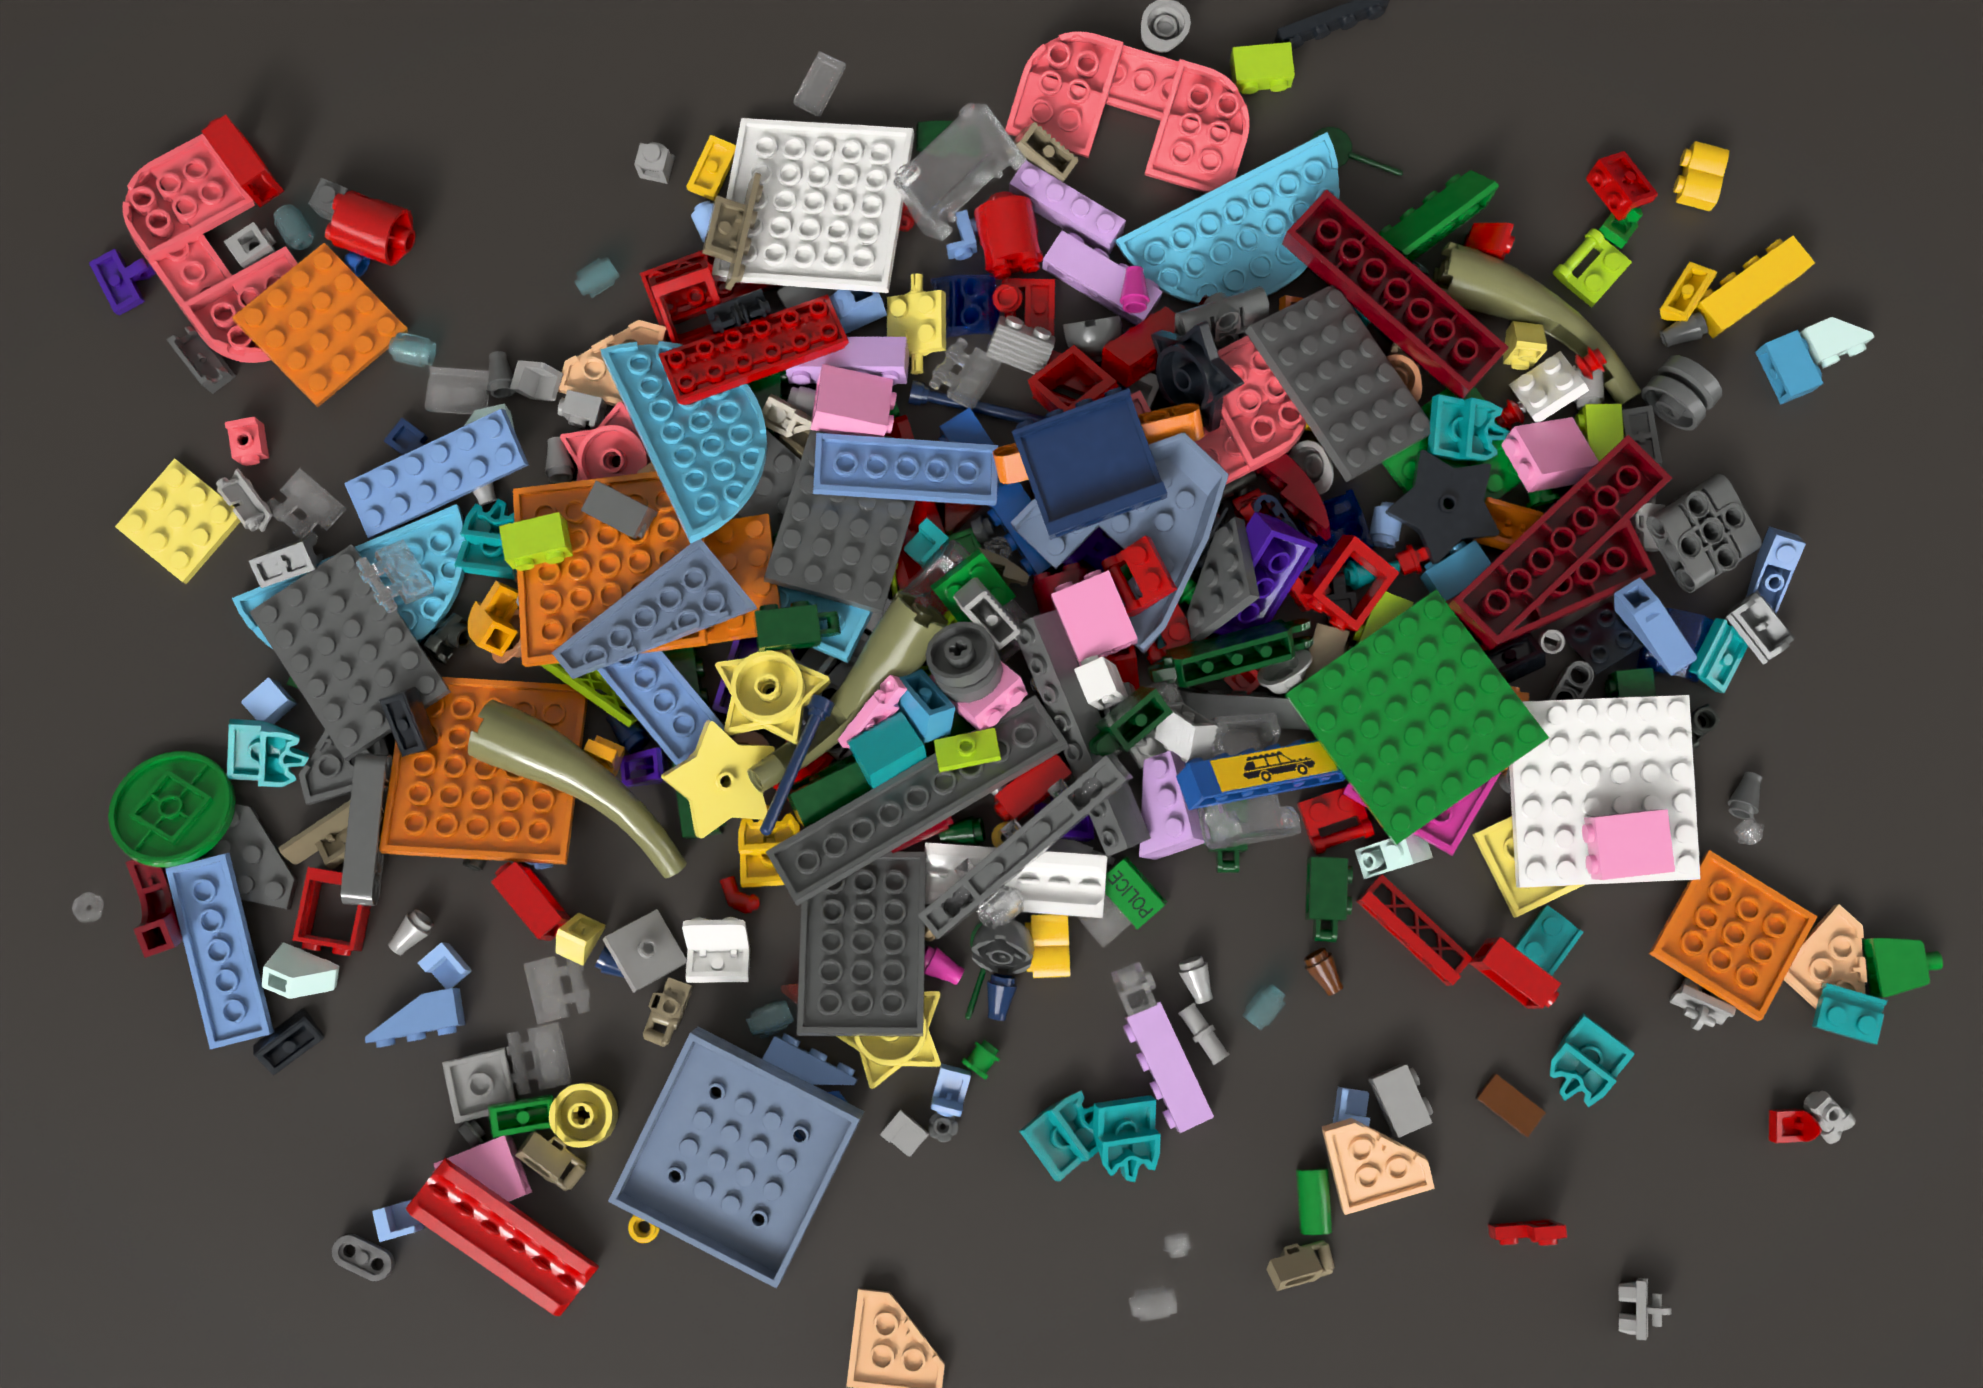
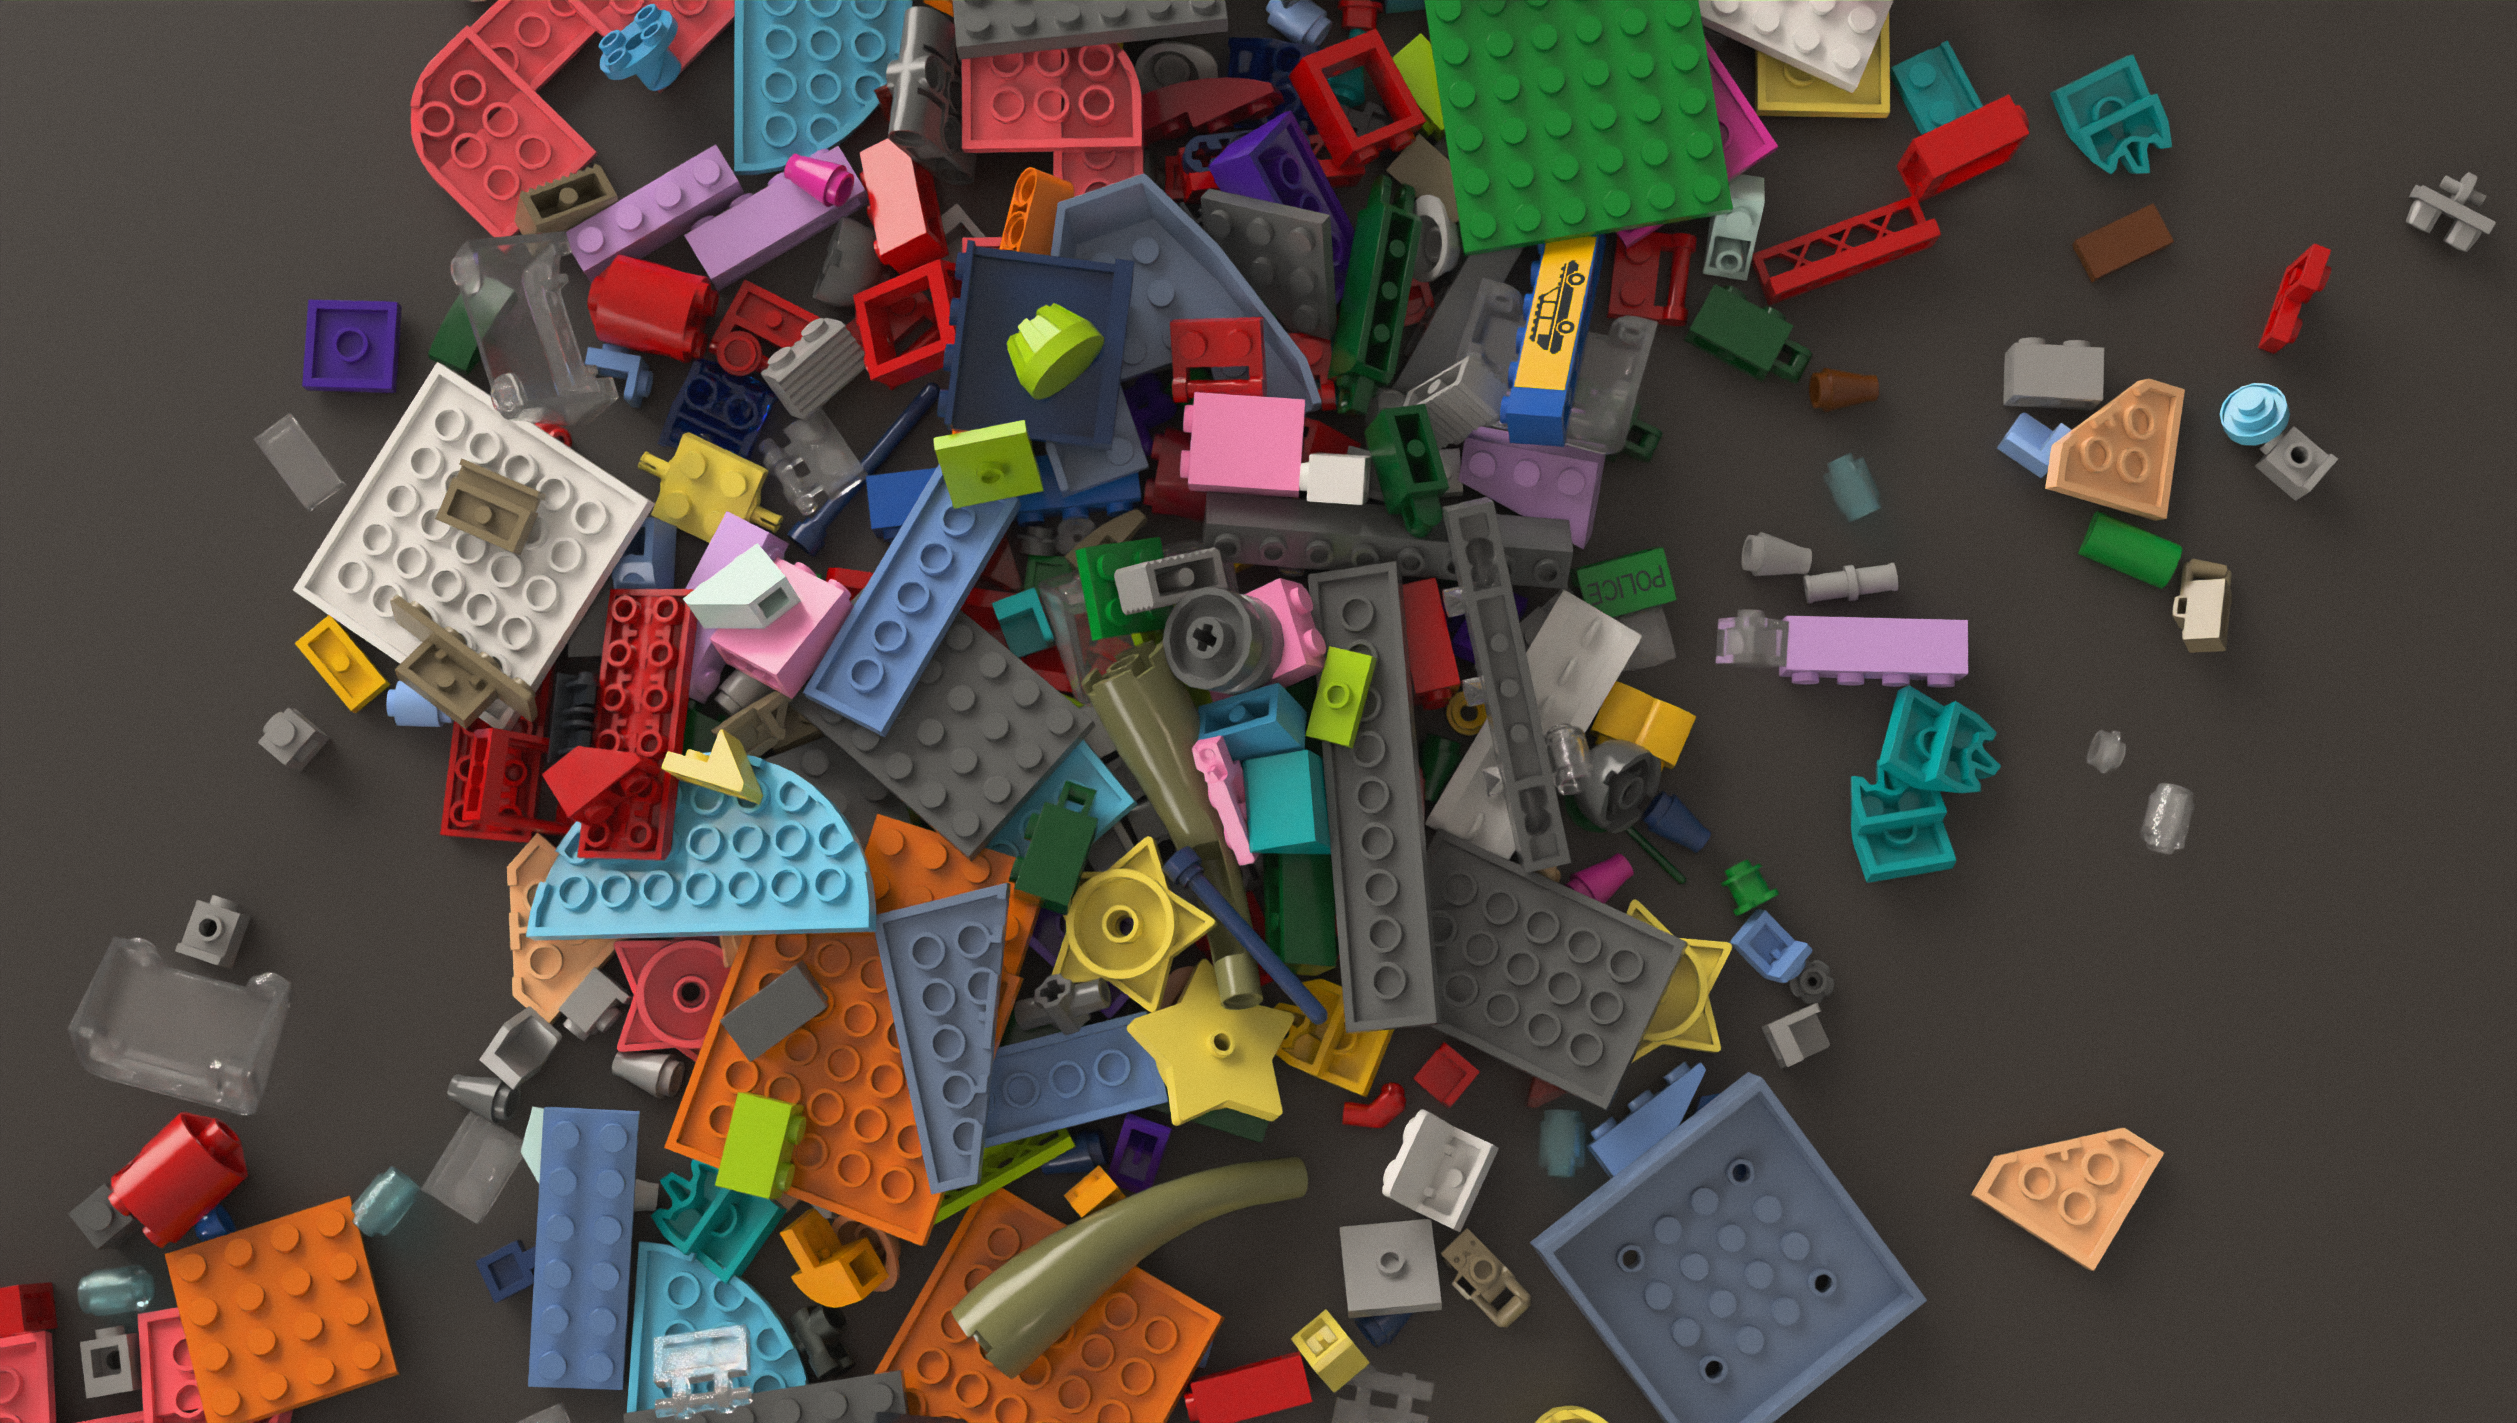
camera: 65 degrees left, 0 degrees up
clear light blue brick [574,257,620,298] -> none
black plate [1151,320,1244,432] -> none
none -> clear windscreen [67,936,293,1115]
none -> light grey brick [175,895,251,968]
none -> dark purple plate [302,299,402,393]
none -> dark tan plate [435,458,546,555]
none -> red slope [542,746,662,826]
none -> dark azure plate [599,4,681,91]
none -> light yellow slope [661,729,763,804]
none -> light aqua slope [683,543,801,629]
none -> lime plate [934,420,1044,509]
none -> lime piece [1007,303,1104,400]
none -> dark grey axle [1014,973,1112,1035]
none -> red panel [1413,1042,1480,1109]
none -> medium azure plate [2220,383,2290,446]
none -> light grey brick [2255,426,2338,501]

